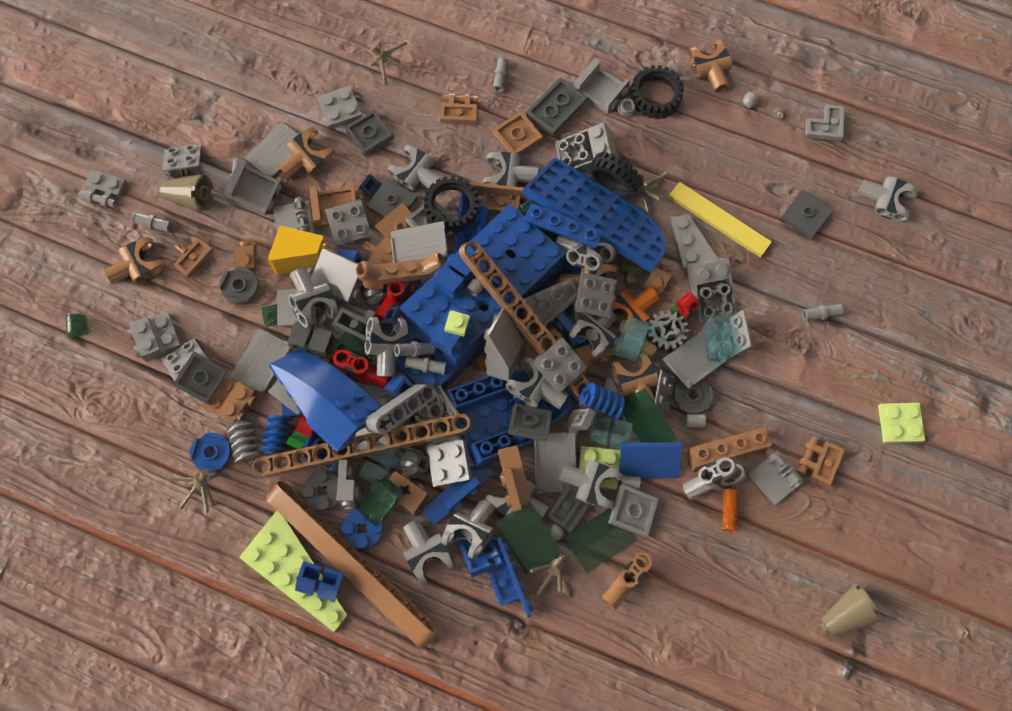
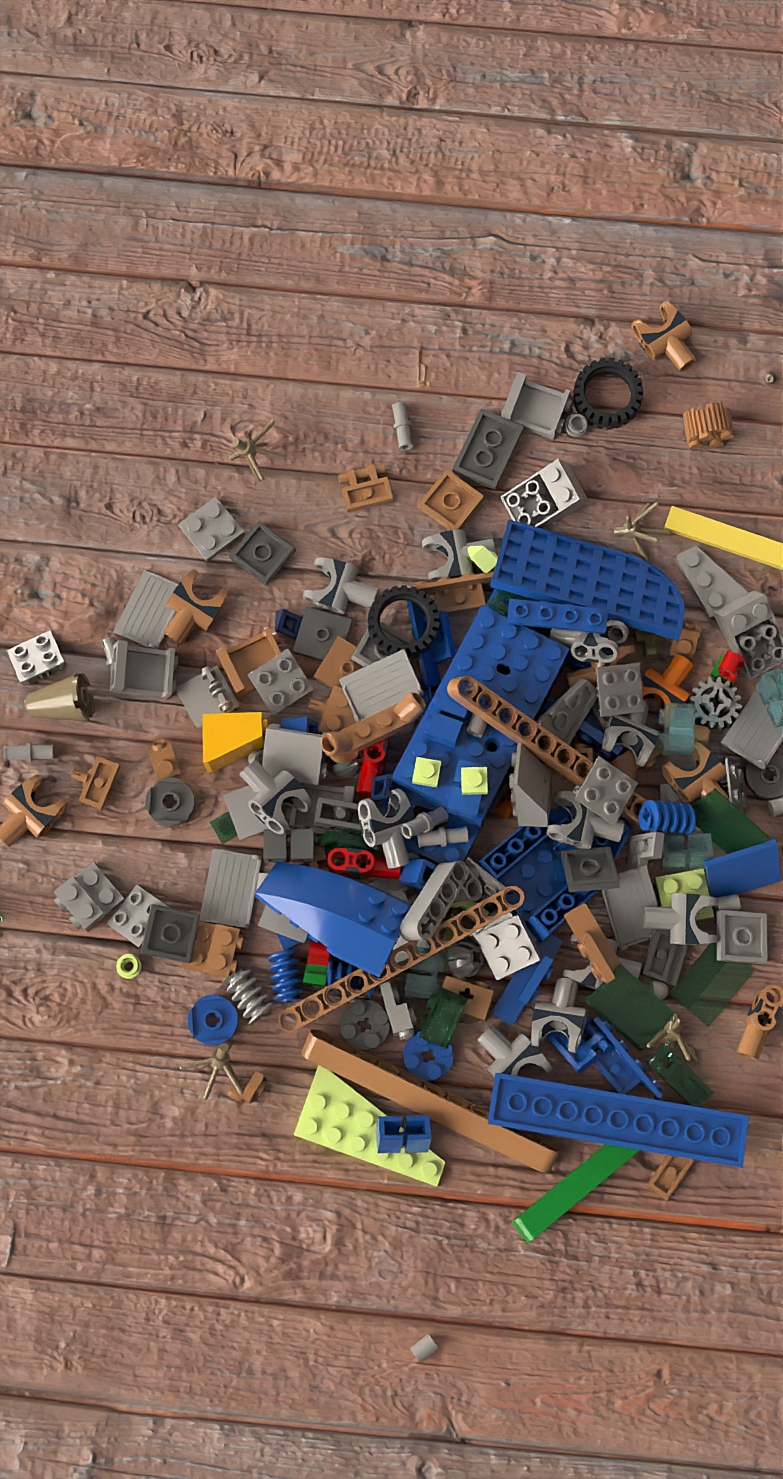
camera: 15 degrees left, 5 degrees up
black tyre [587,152,642,200] -> none
light grey hinge [743,92,759,108] -> none
none -> yellowish green plate [116,954,142,979]
none -> medium nougat bracket [228,1071,267,1105]
none -> yellowish green plate [412,757,441,788]
none -> yellowish green slope [468,546,498,573]
none -> blue plate [487,1073,749,1168]
none -> green beam [512,1144,639,1243]
none -> clear green plate [646,1043,714,1107]
none -> medium nougat tile [646,1155,695,1201]
none -> medium nougat brick [683,402,734,449]

